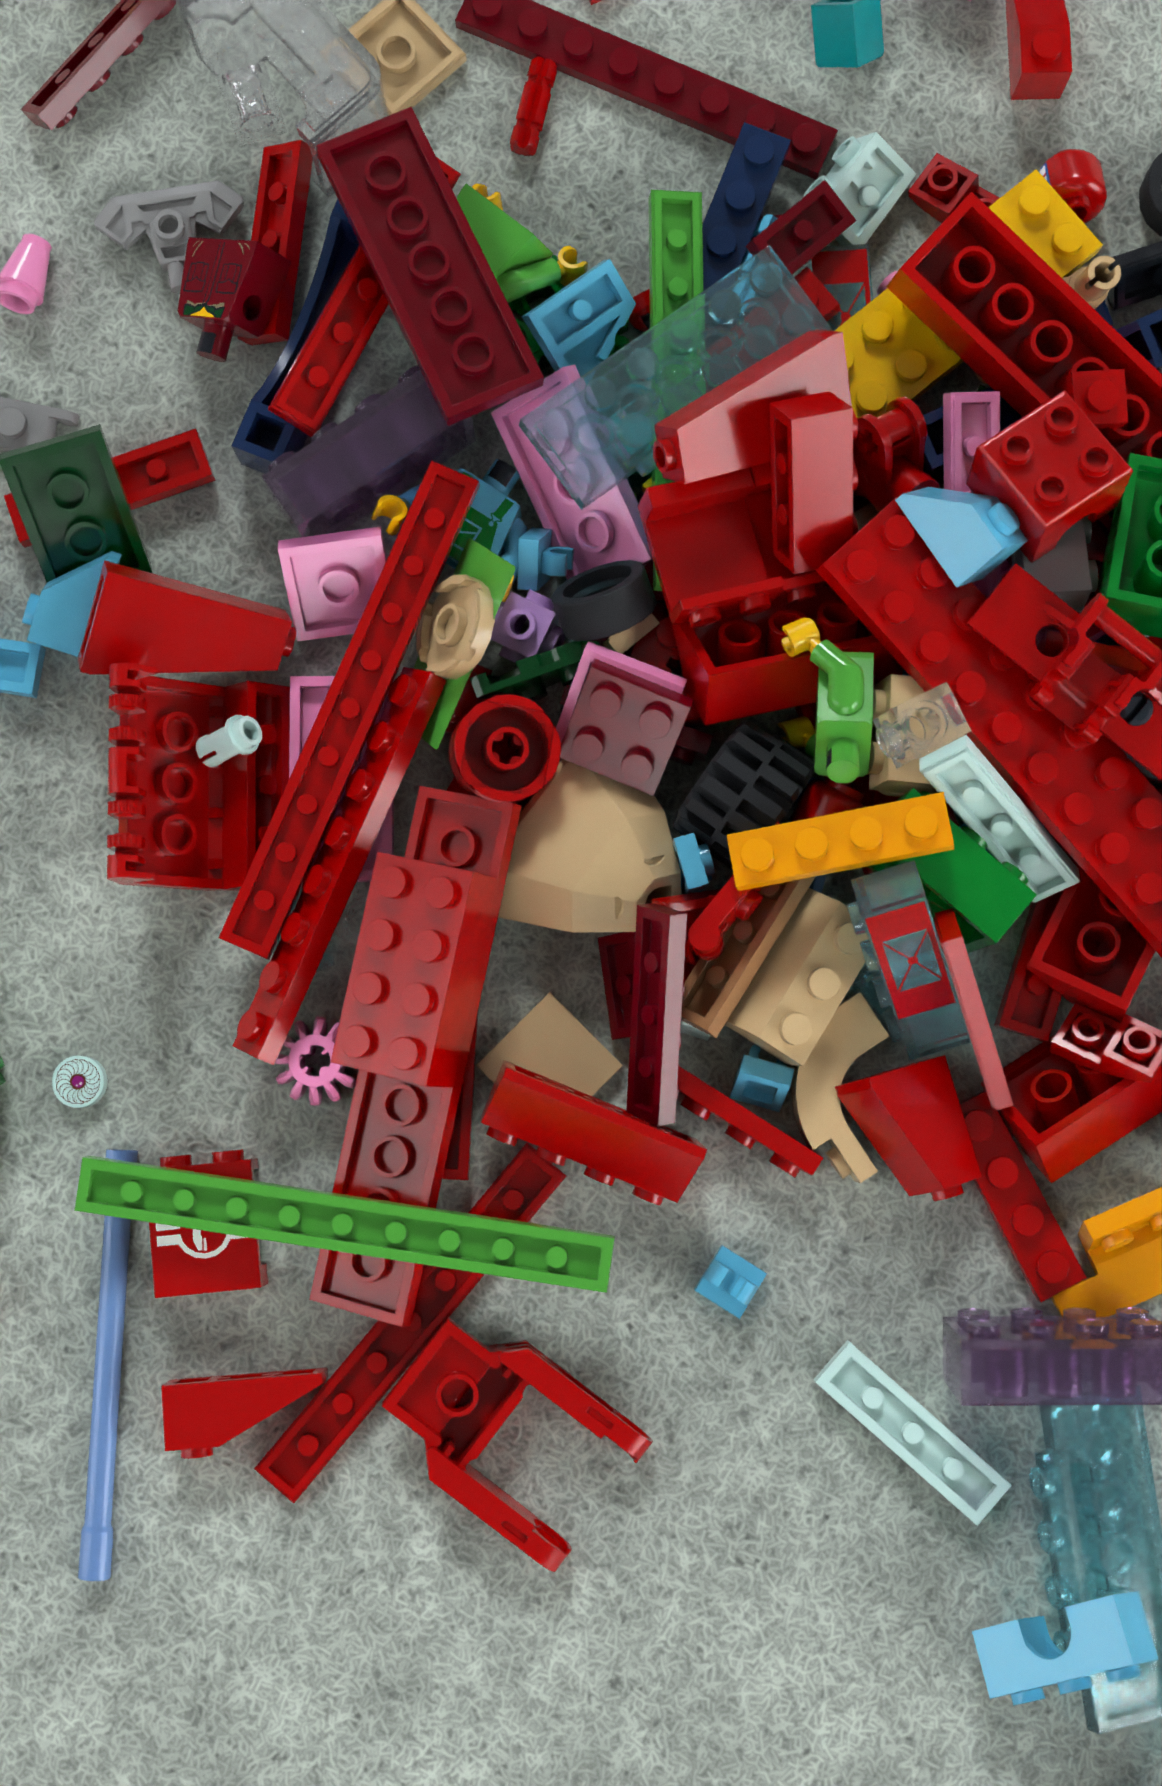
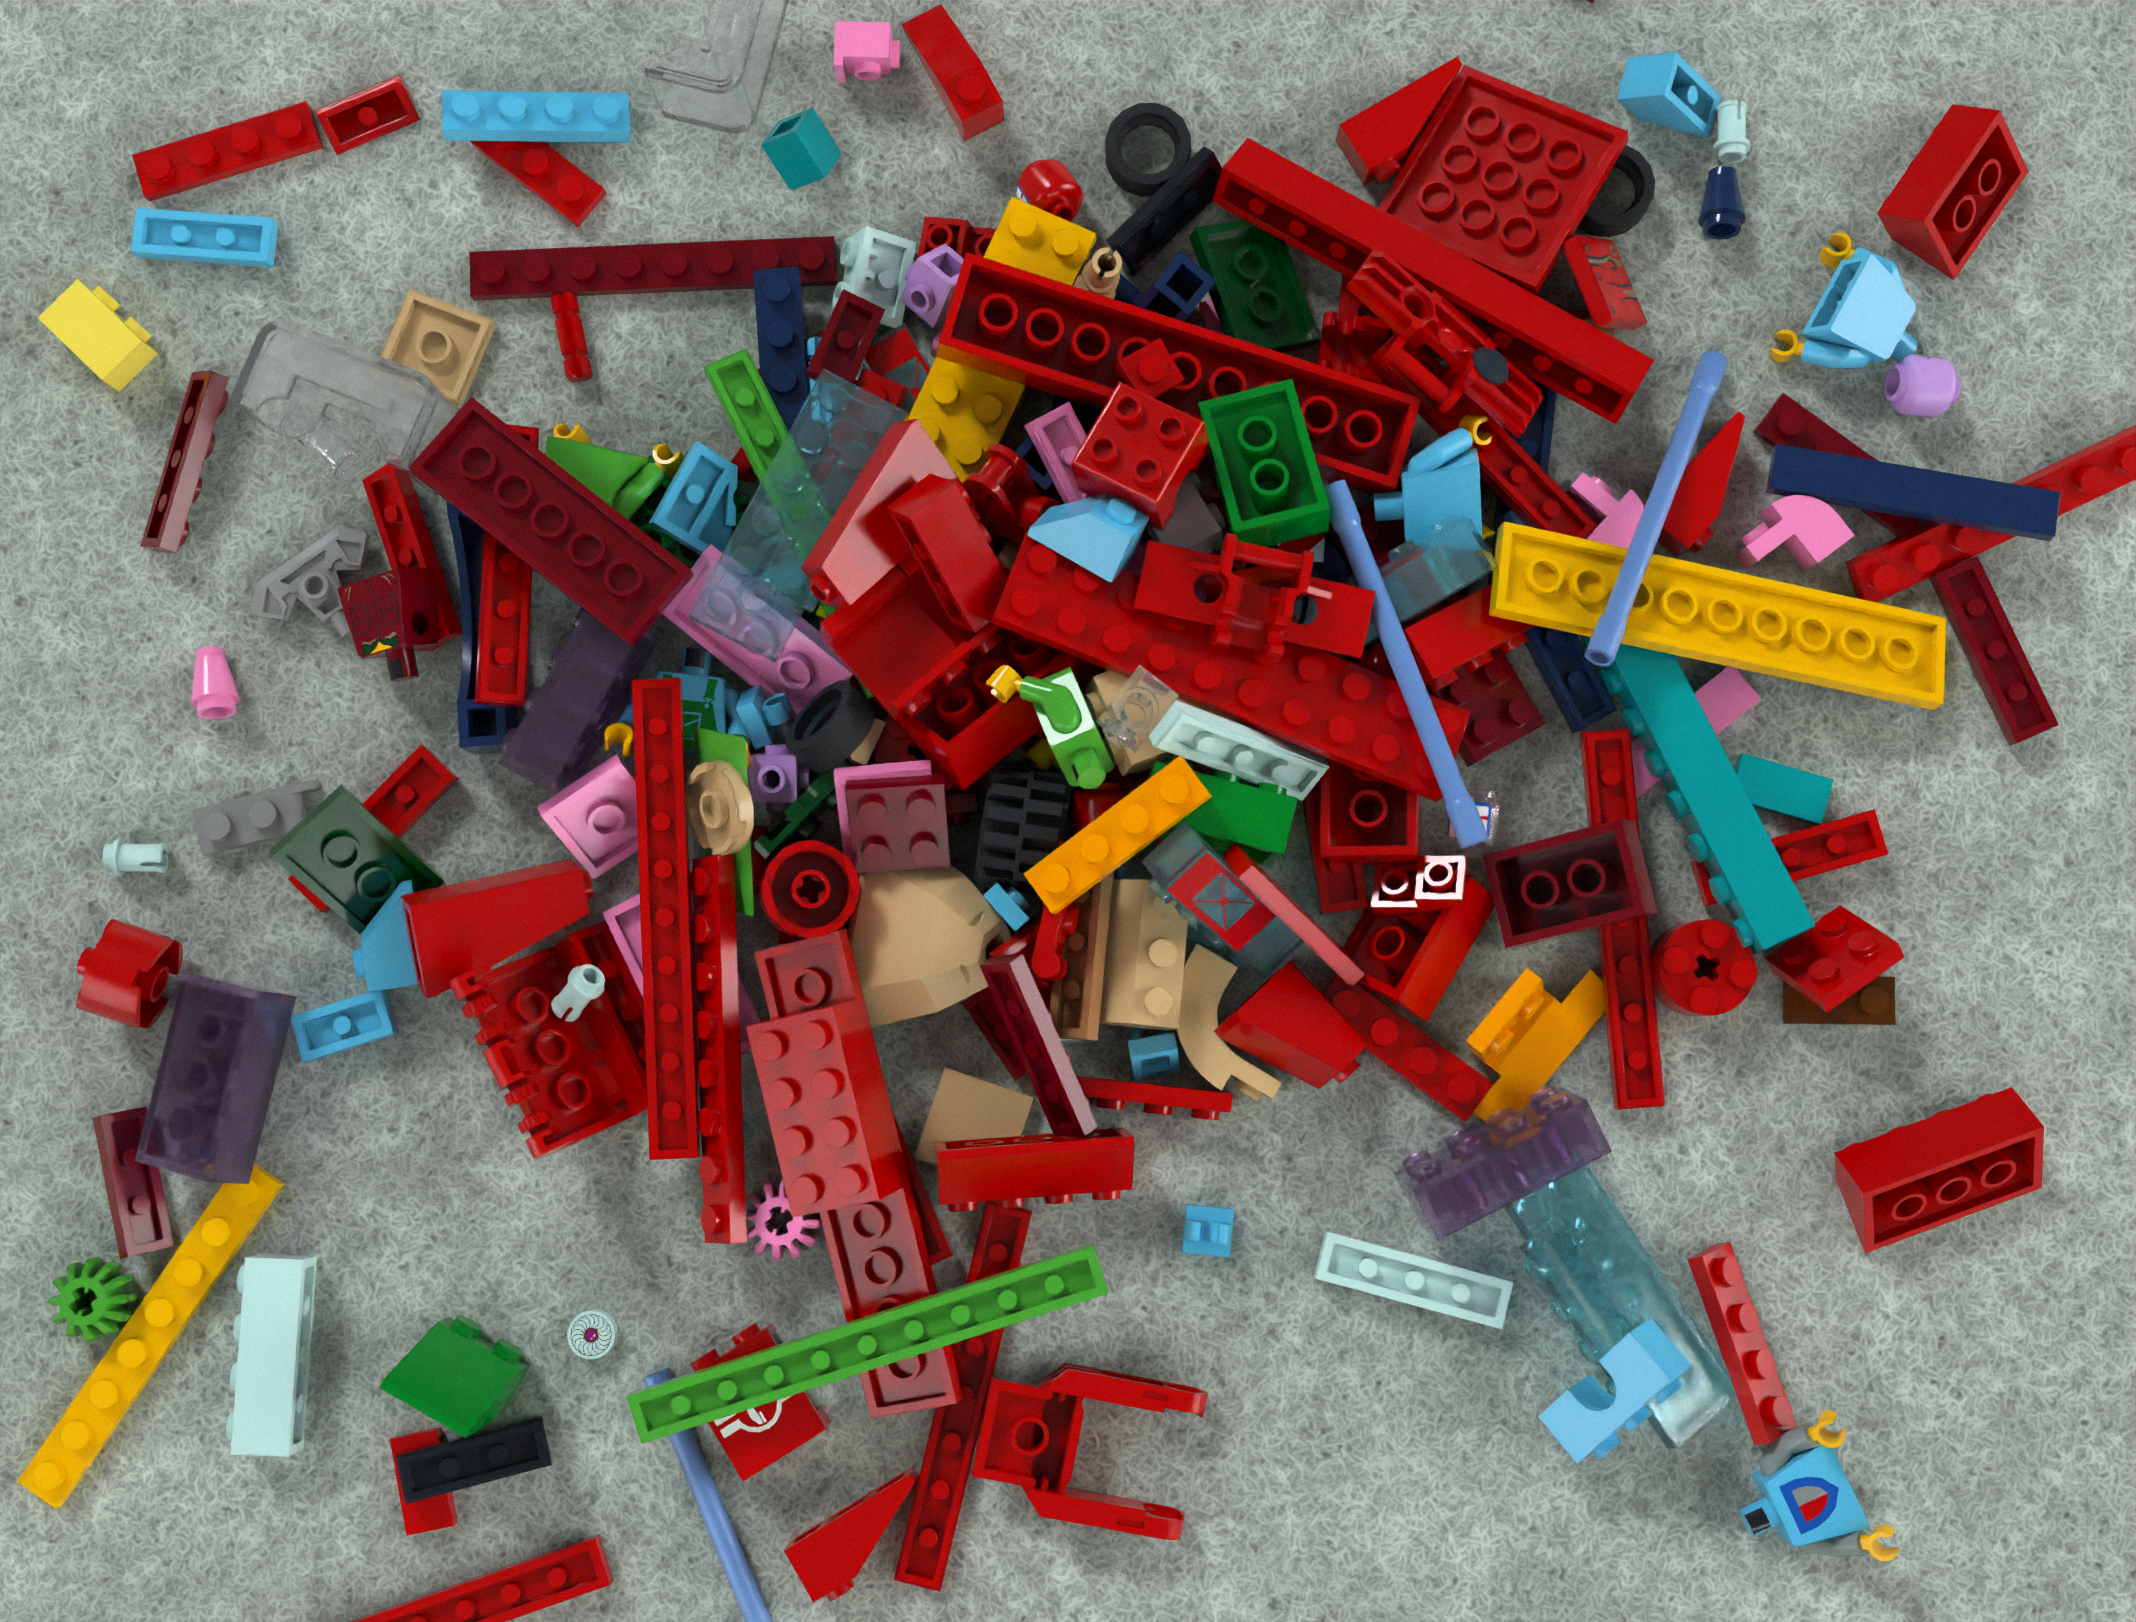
camera: 25 degrees left, 0 degrees up
none -> lavender brick [900,244,964,328]

